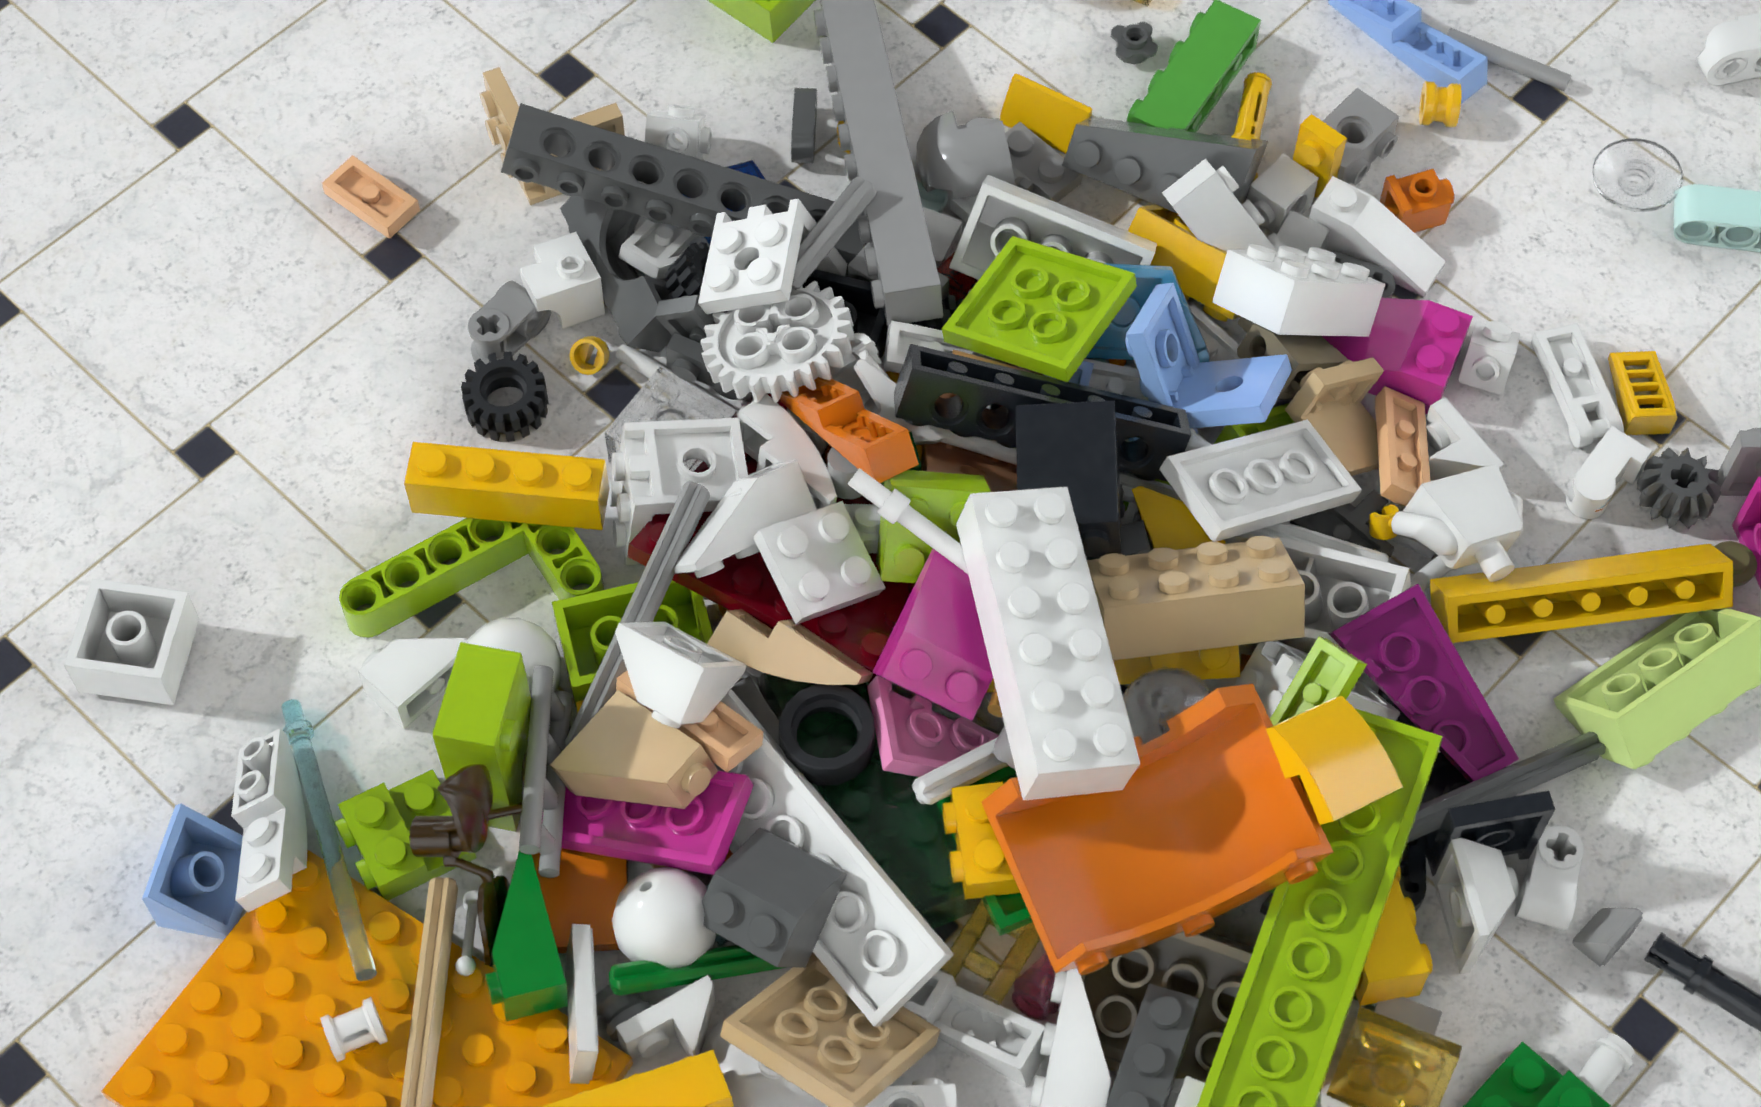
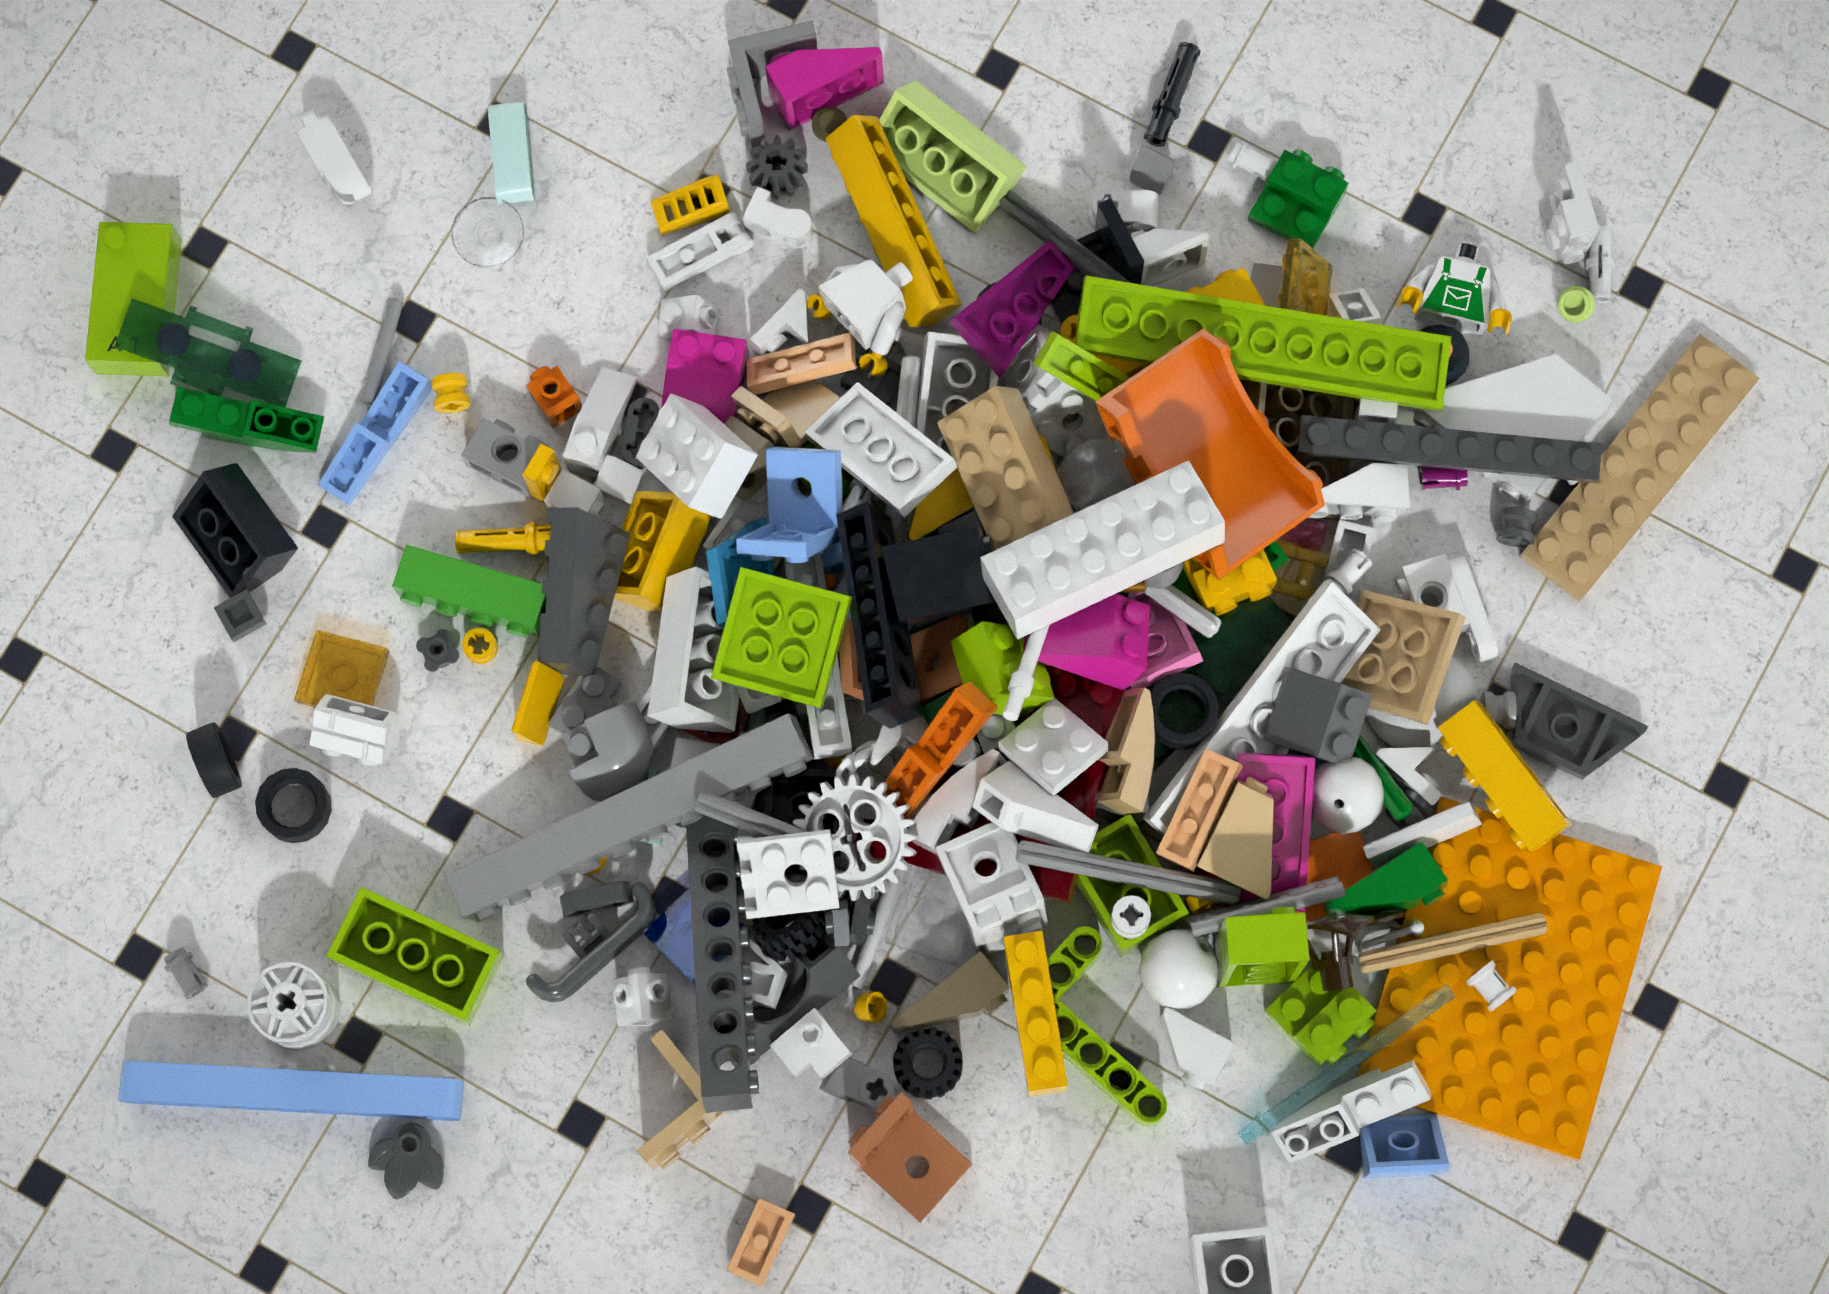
camera: 100 degrees left, 15 degrees up
white slope [615,622,747,728] -> none
white slope [1162,158,1284,252] -> none
yellow slope [1266,696,1403,825] -> none
none -> yellow bush [462,628,498,664]
none -> dark grey piece [526,882,656,1002]
none -> nougat bracket [848,1092,972,1223]
none -> dark tan slope [890,951,1010,1034]
none -> white wheel [1111,895,1151,939]
none -> white pin [1305,549,1372,605]

